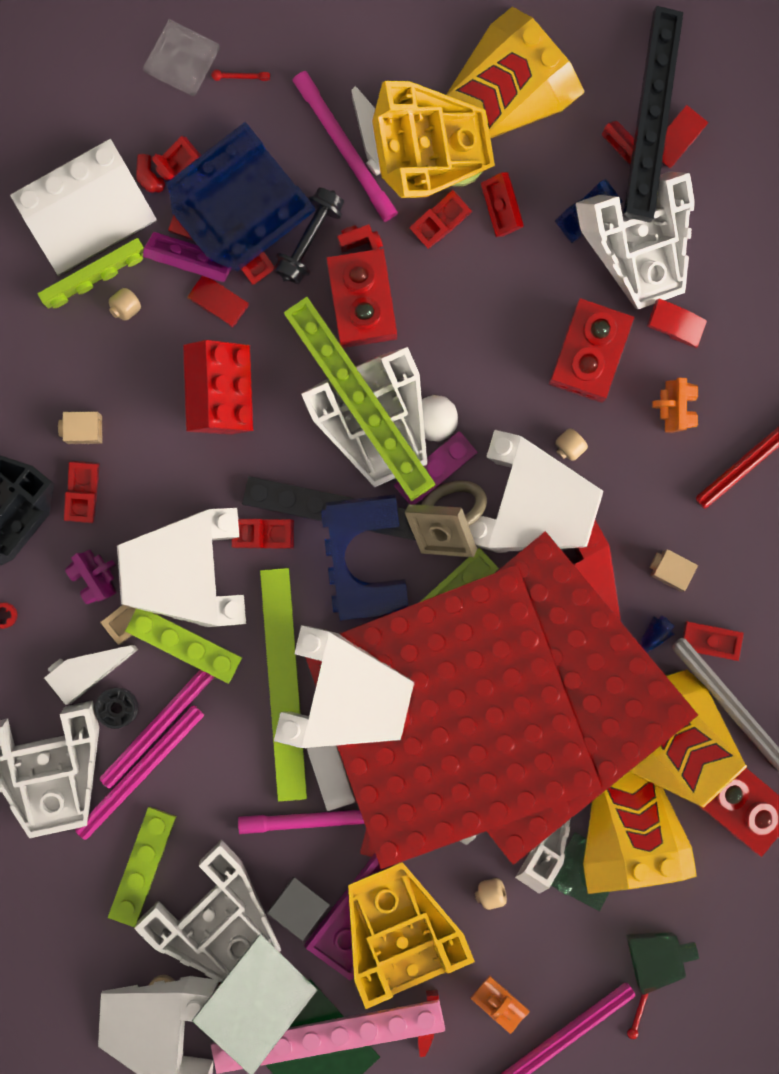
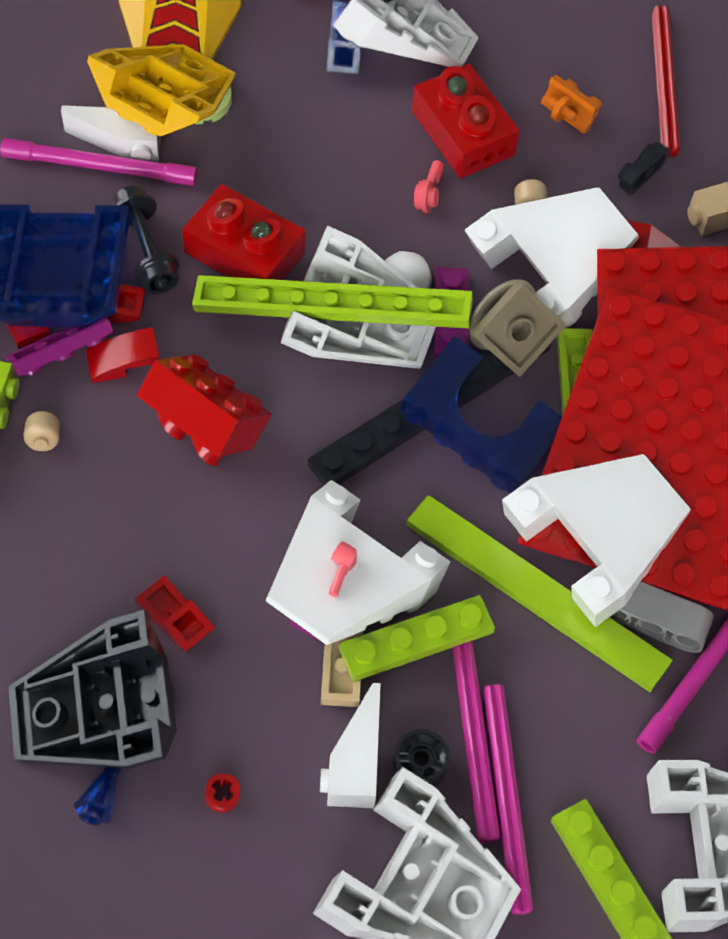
camera: 50 degrees left, 25 degrees down
tan brick [58,412,102,444] -> none
magenta hips [65,550,117,604] -> none
red slope [232,519,294,549] -> none
red bracket [337,224,383,253] -> none
red slope [409,190,473,249] -> none
red plate [481,172,524,237] -> none
red slope [647,298,707,348] -> none
none -> coral hand [329,541,357,597]
none -> coral plate [414,160,445,214]
none -> black plate [618,142,670,195]

